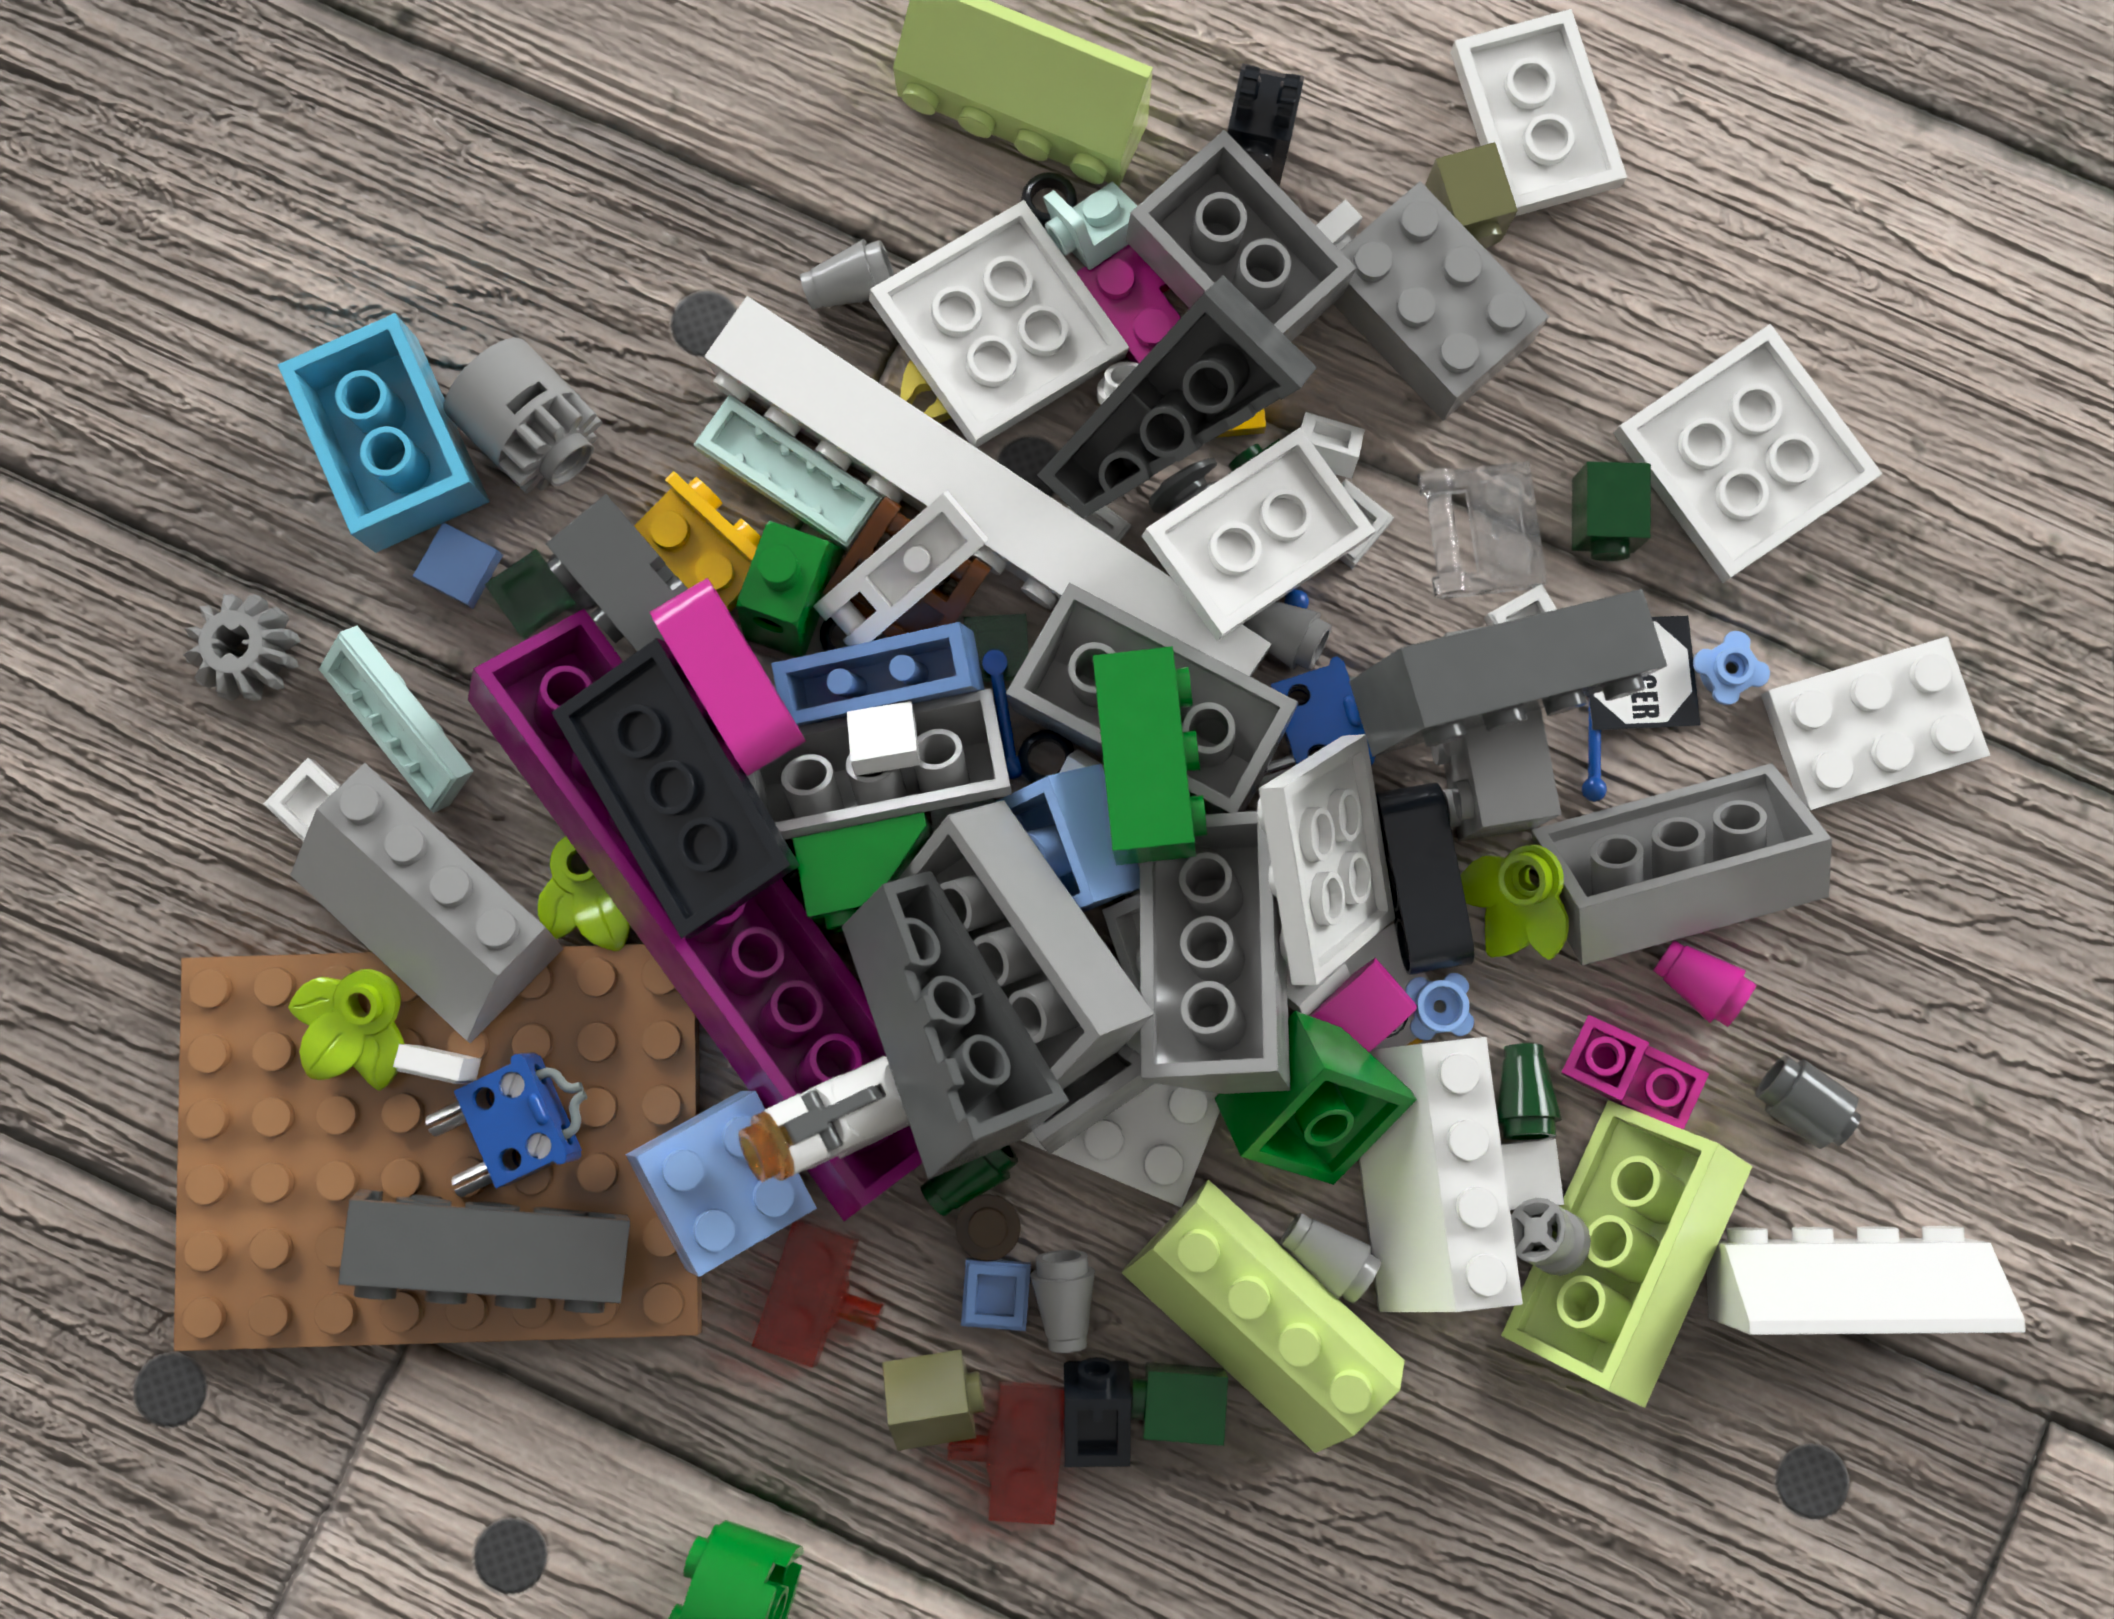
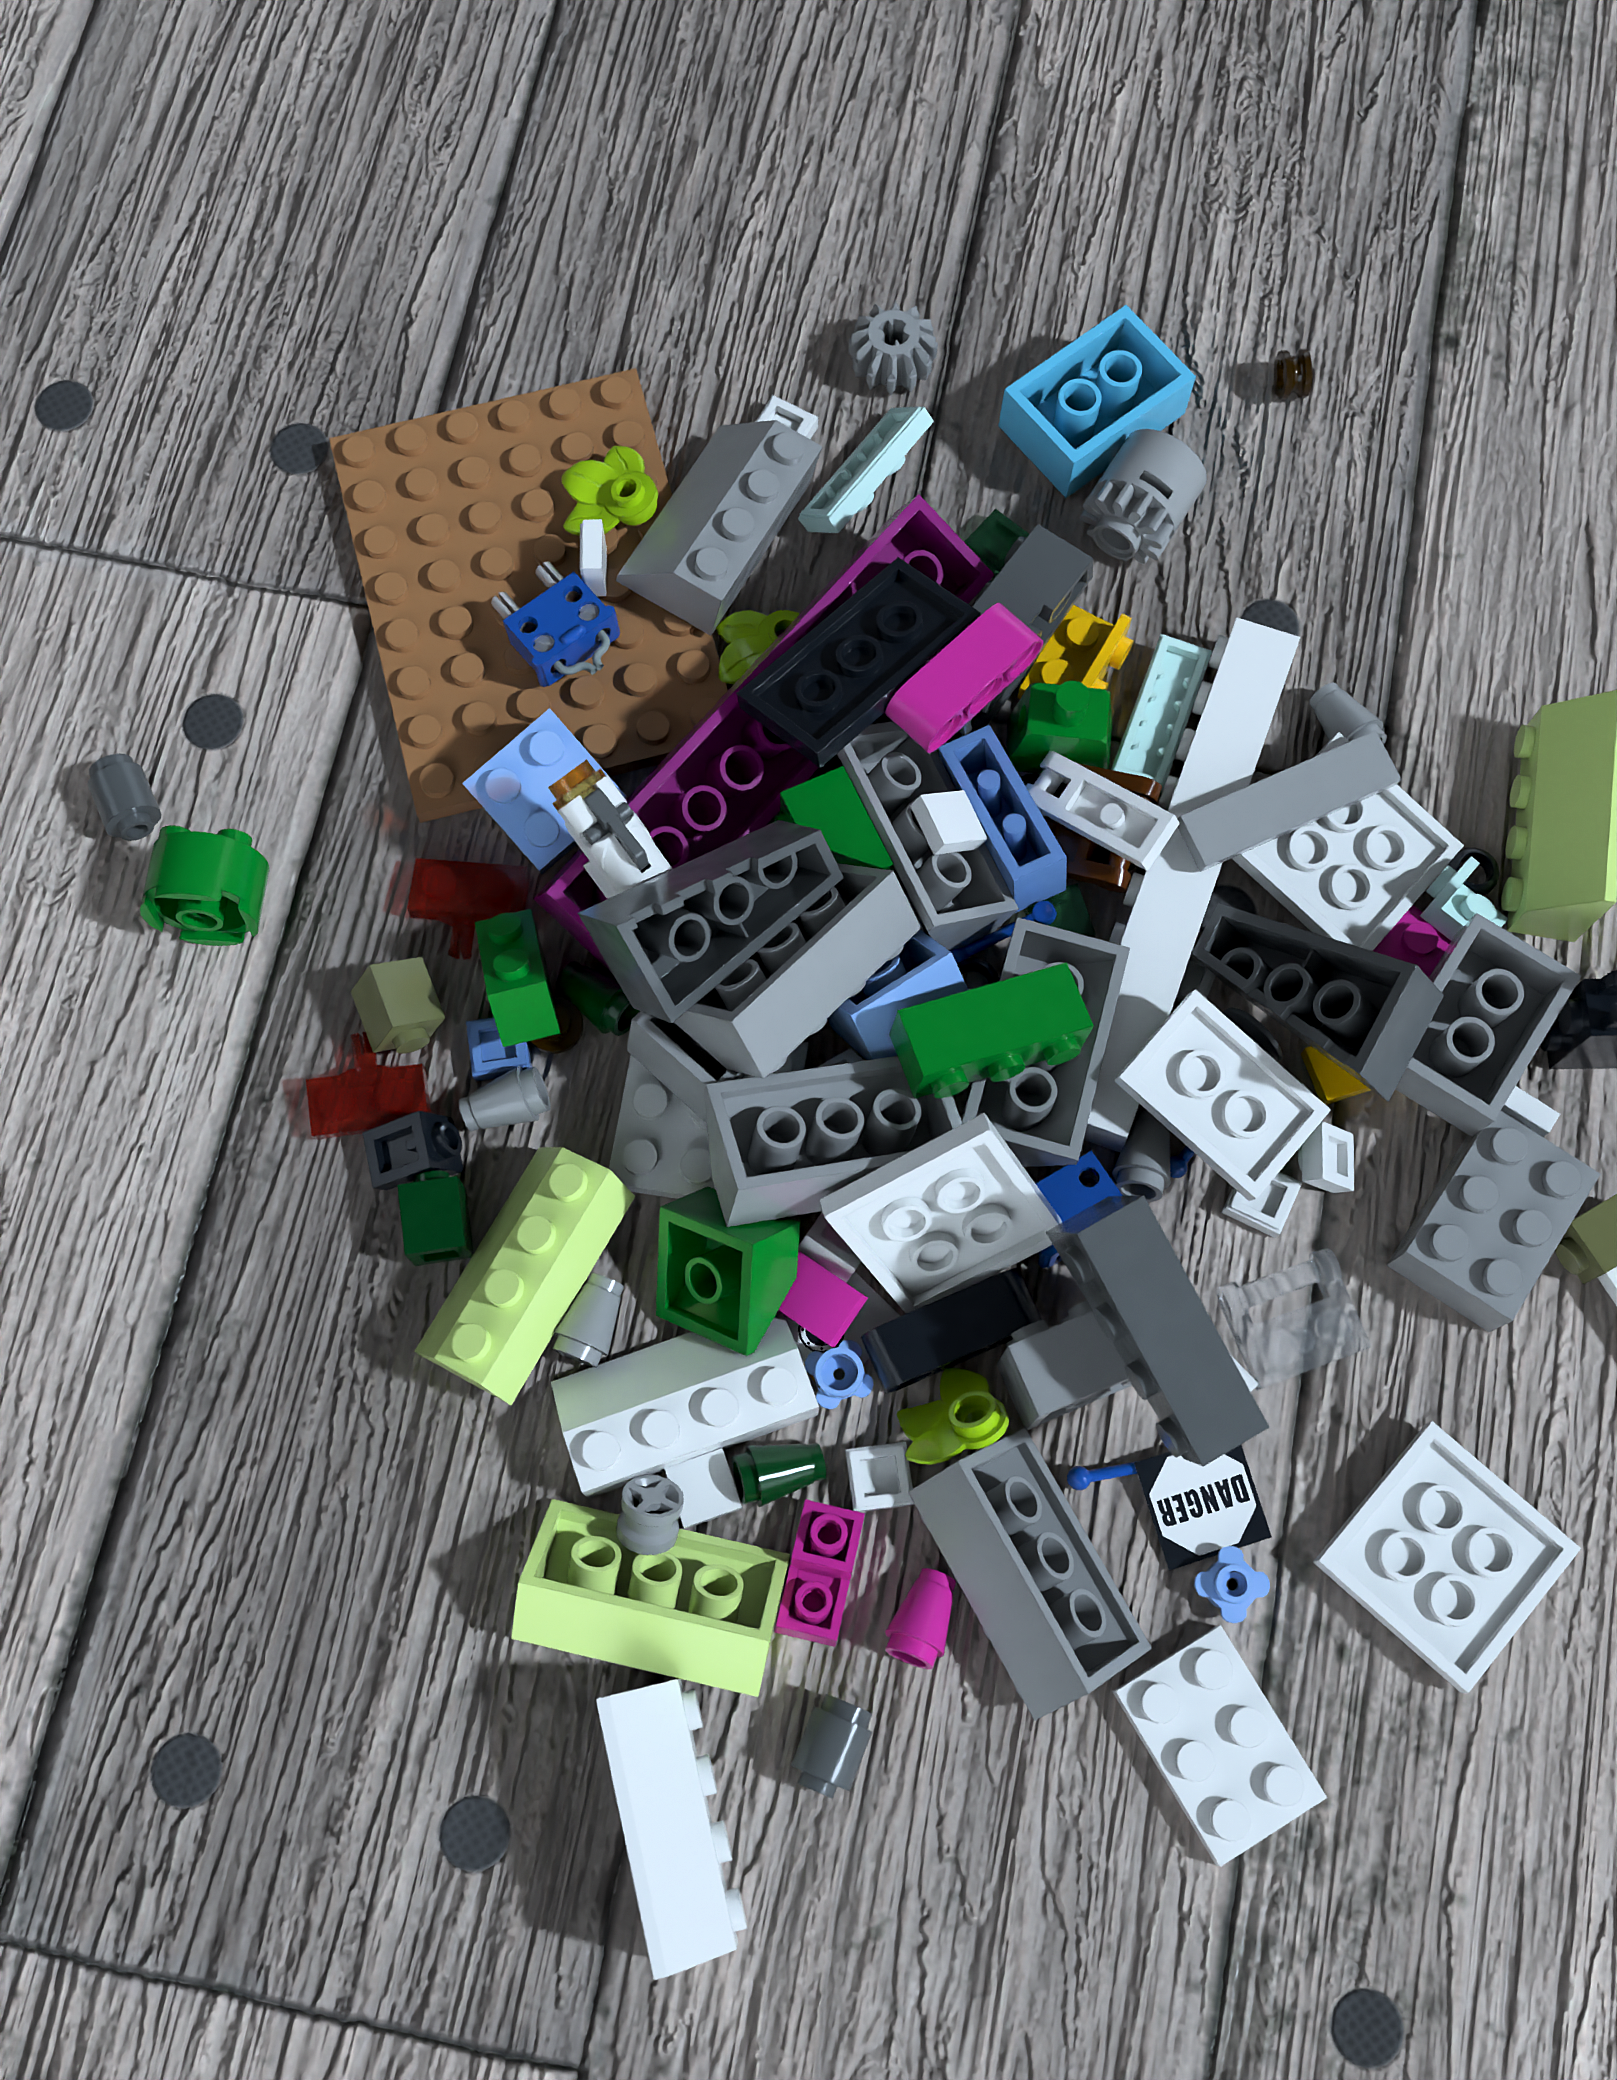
camera: 75 degrees right, 10 degrees down
dark grey wedge [338,1189,630,1313] -> none
medium blue tile [413,522,503,609] -> none
dark green brick [1572,461,1651,561] -> none
none -> green brick [475,909,560,1047]
none -> white tile [845,1442,914,1512]
none -> light grey tile [1177,730,1402,872]
none -> dark brown bush [1274,349,1313,400]

